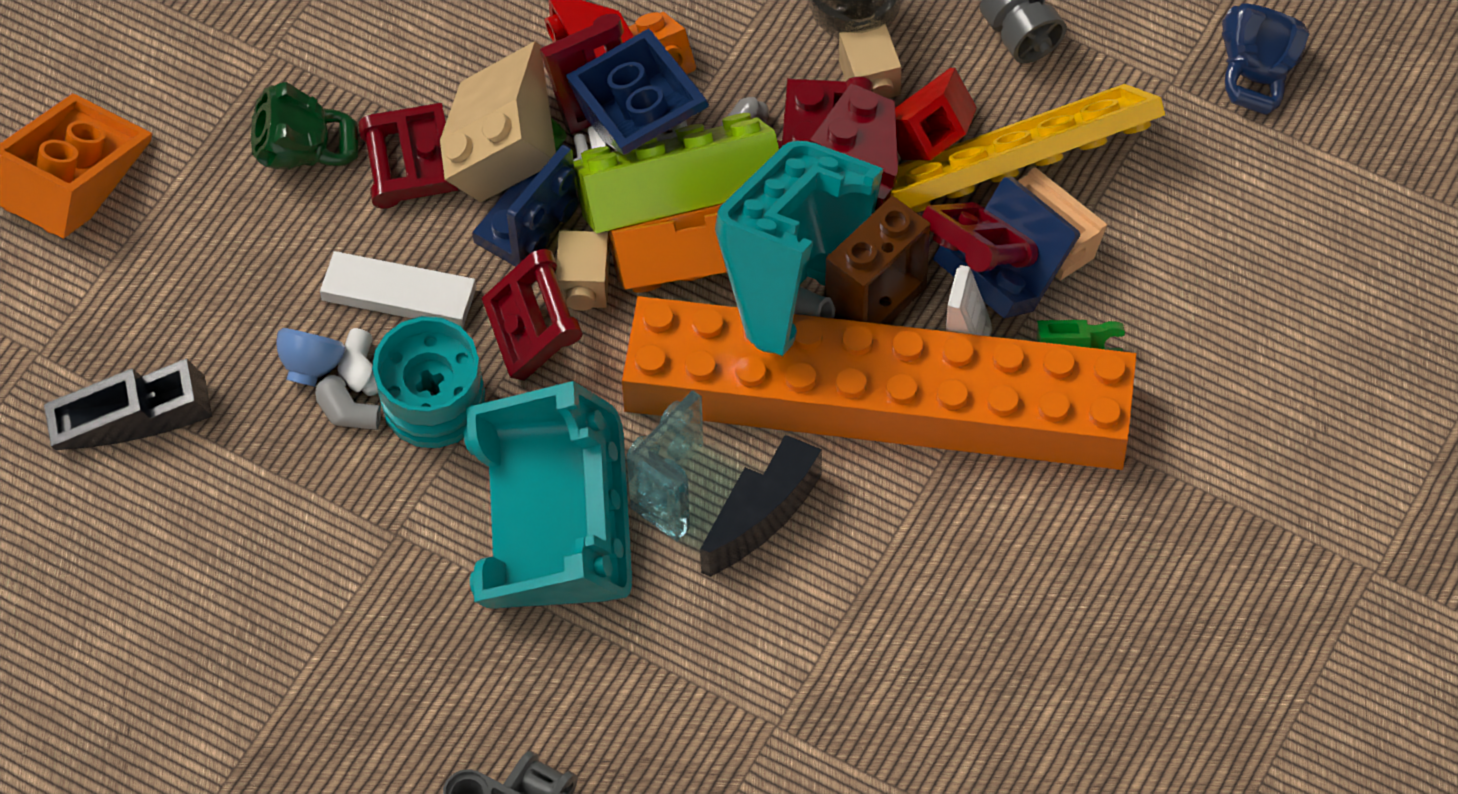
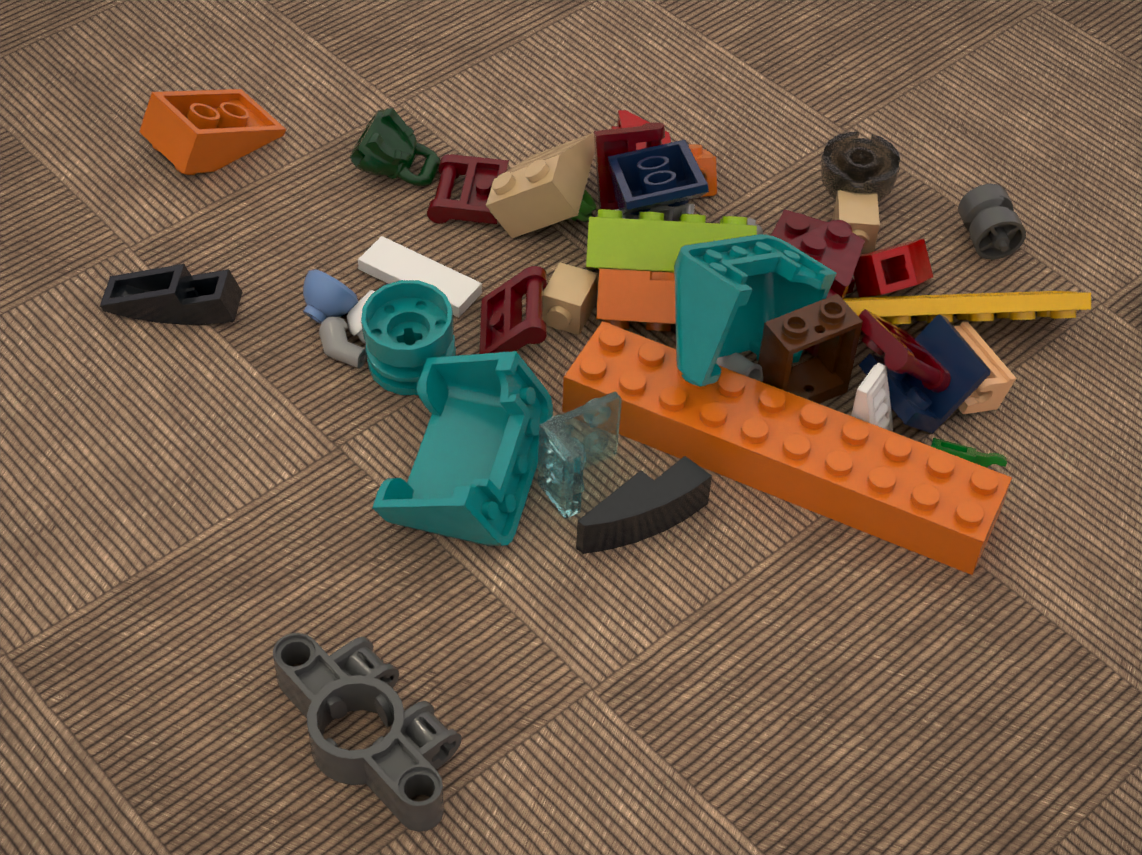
camera: 15 degrees right, 10 degrees down
dark blue bracket [472,145,578,267] -> none

